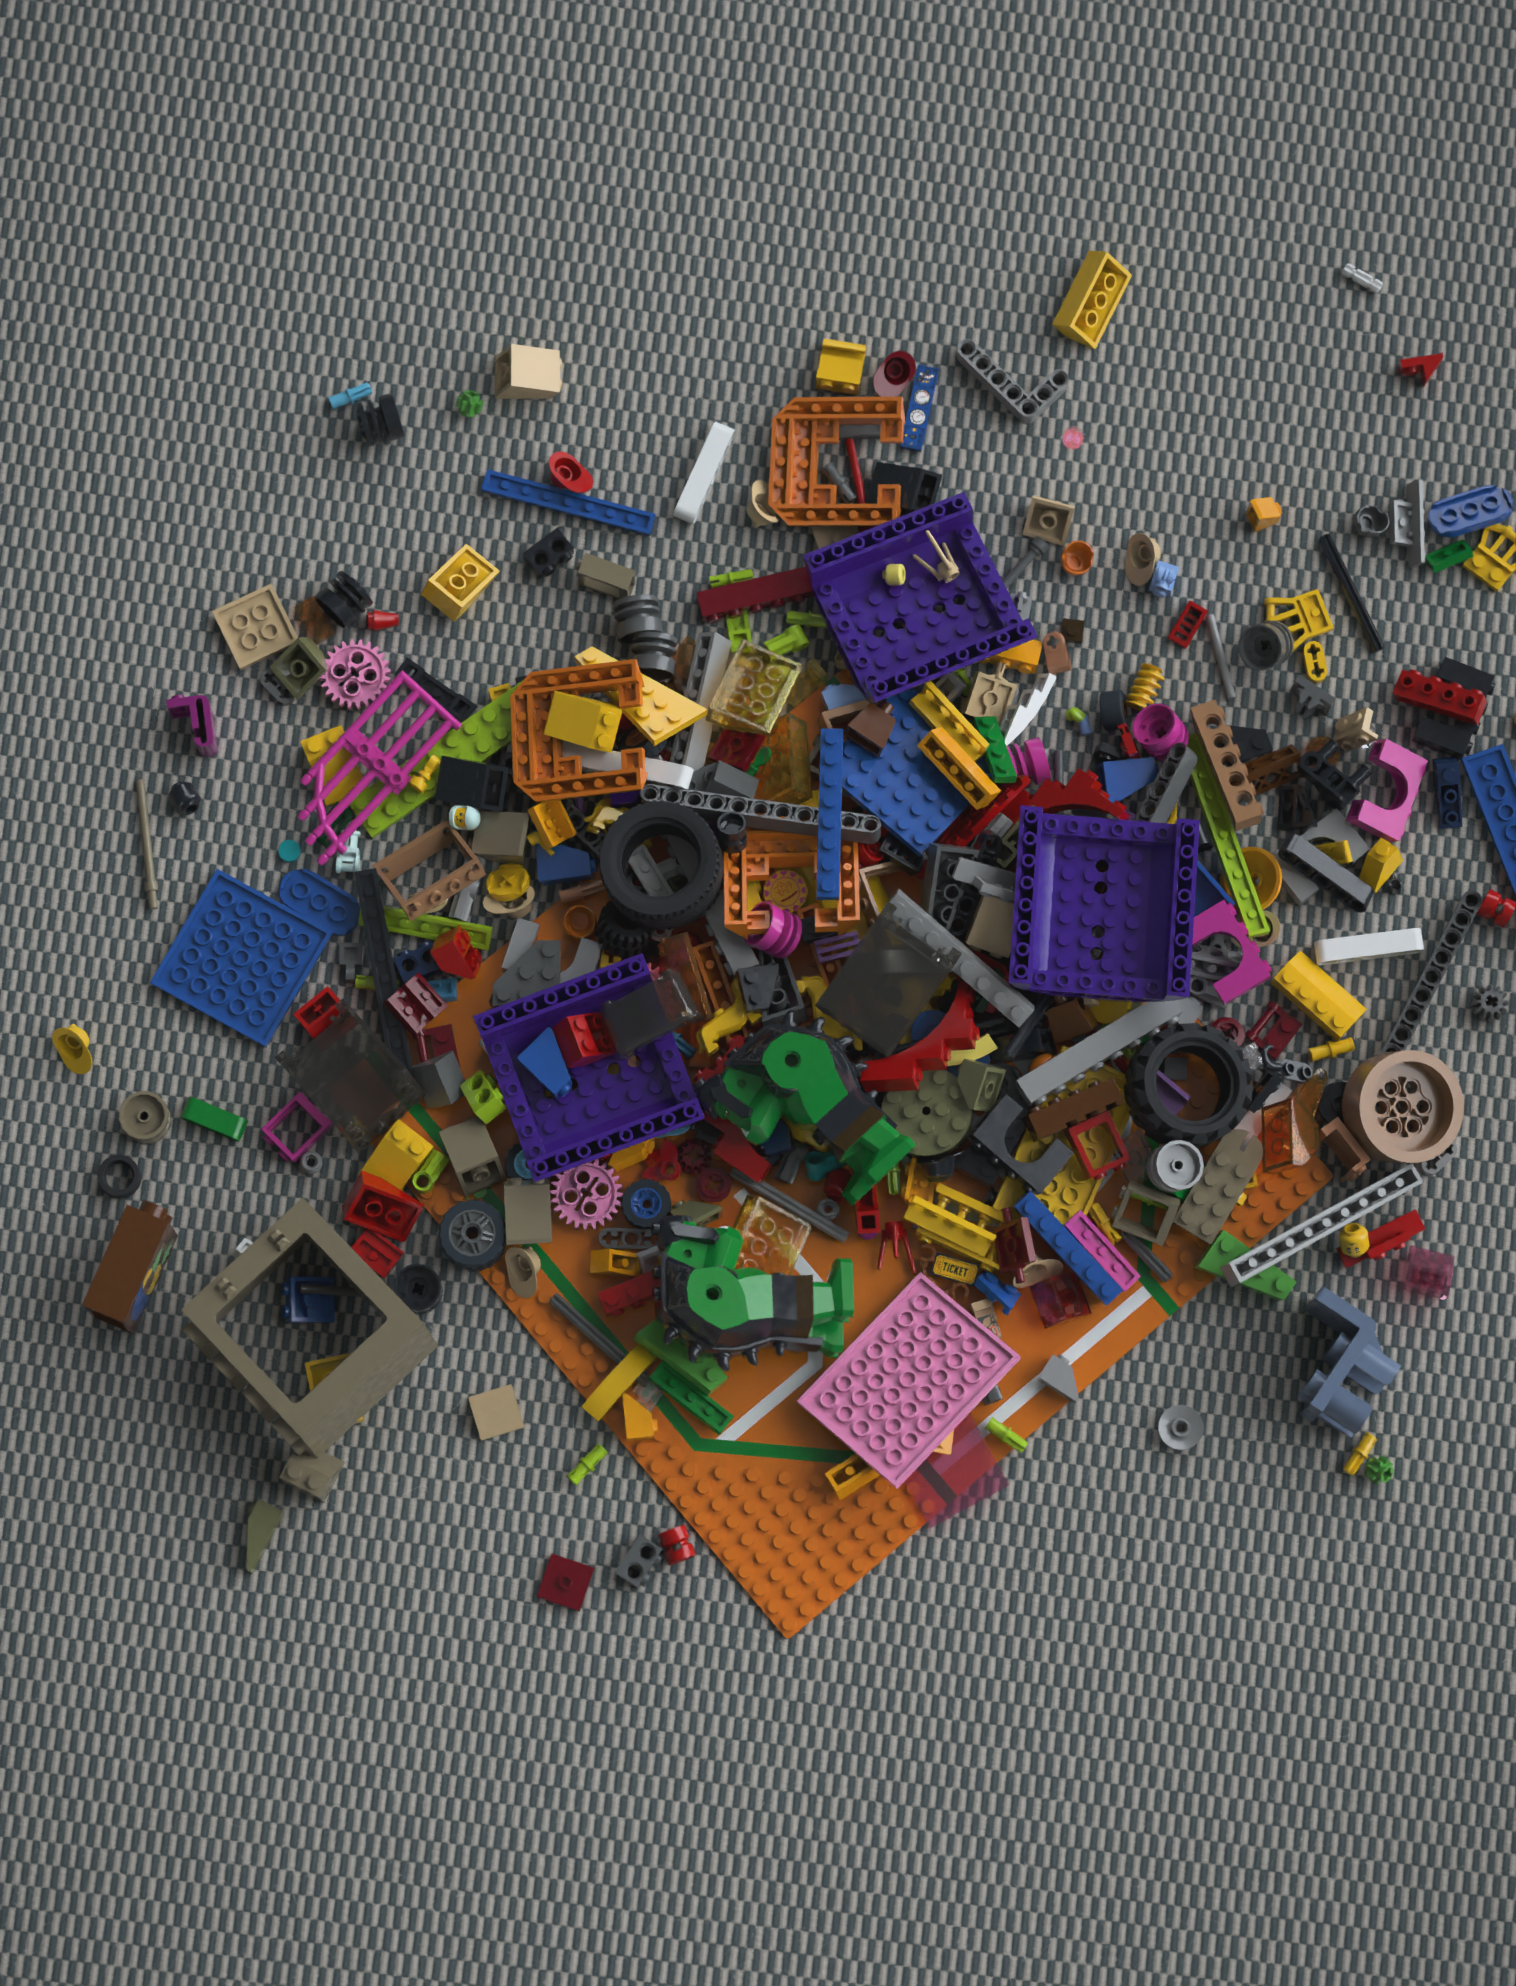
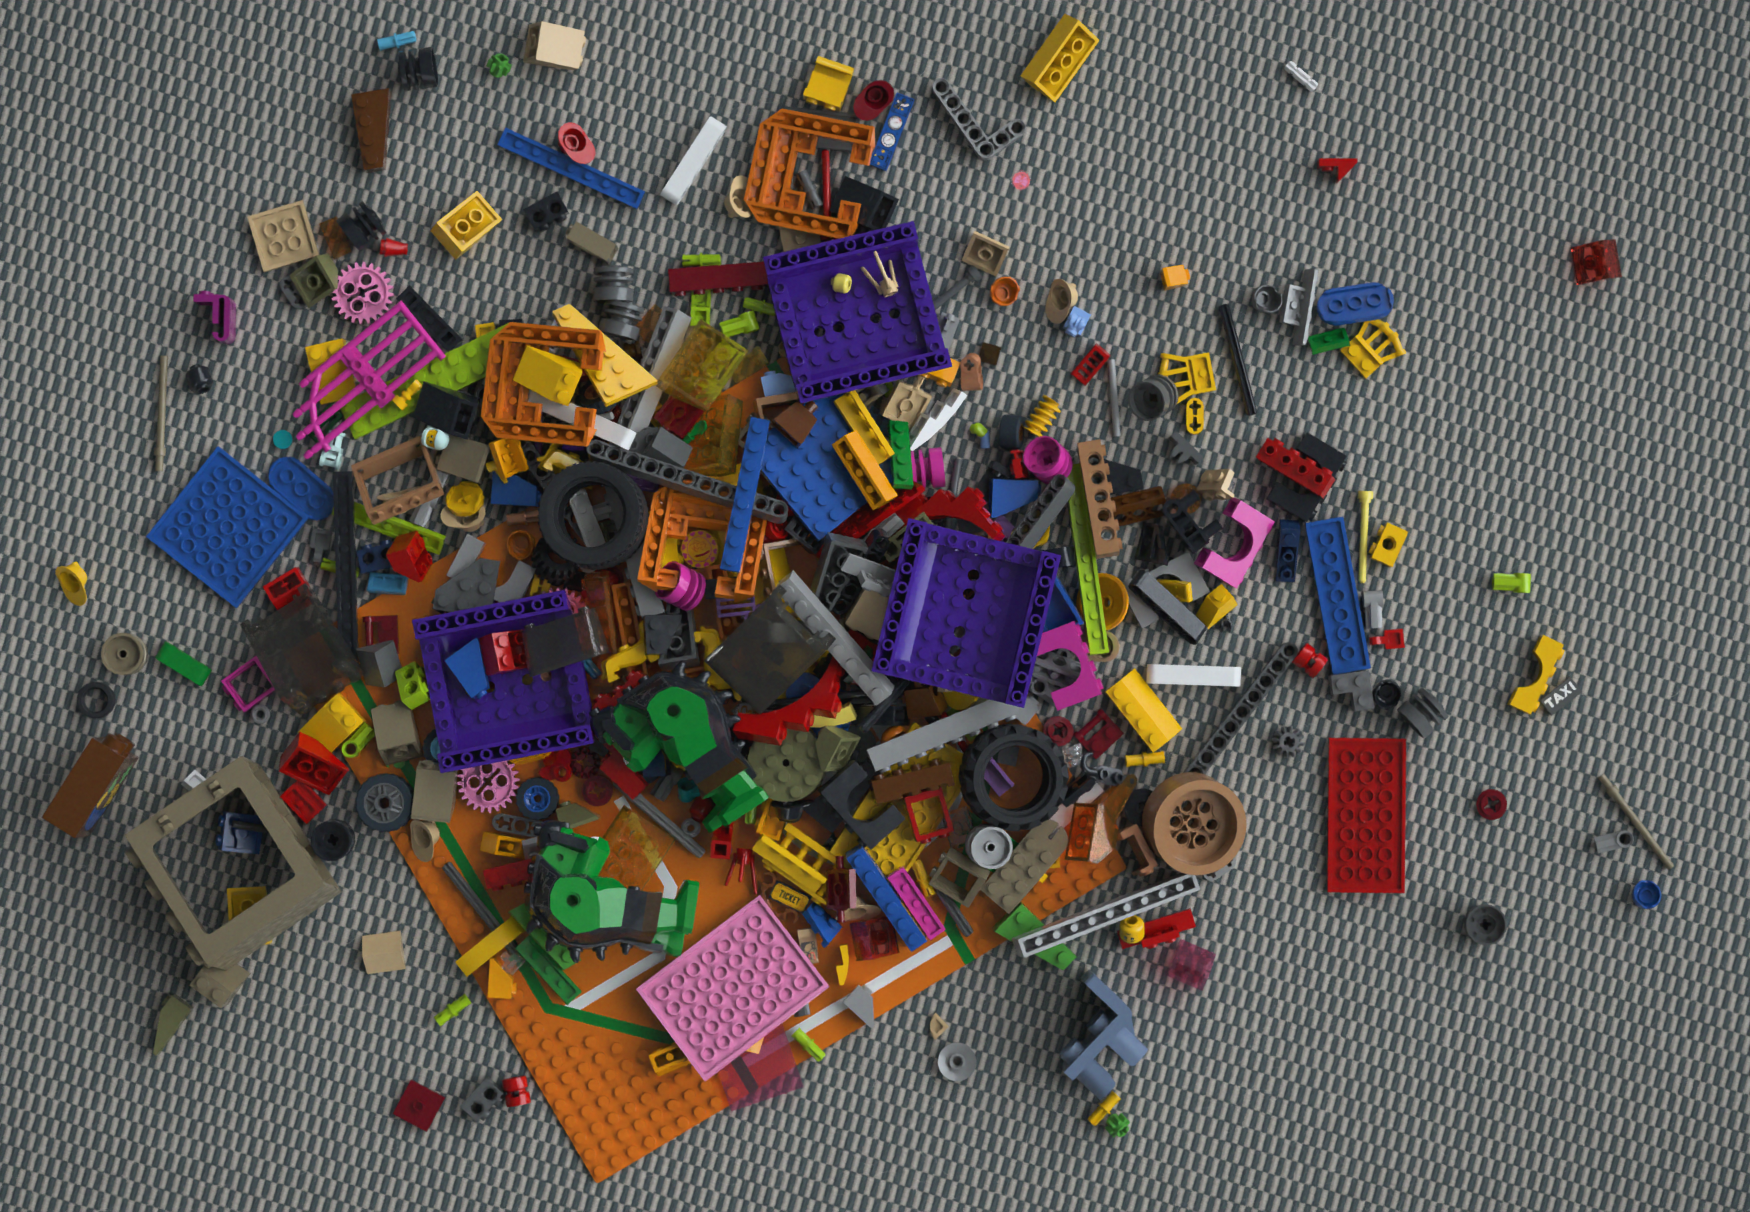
camera: 15 degrees right, 10 degrees up
dark red slope [384,972,448,1036] -> none
black wheel [717,811,747,854] -> none
none -> reddish brown wedge [351,88,392,173]
none -> yellow slope [836,943,849,985]
none -> tan tile [930,1012,949,1040]

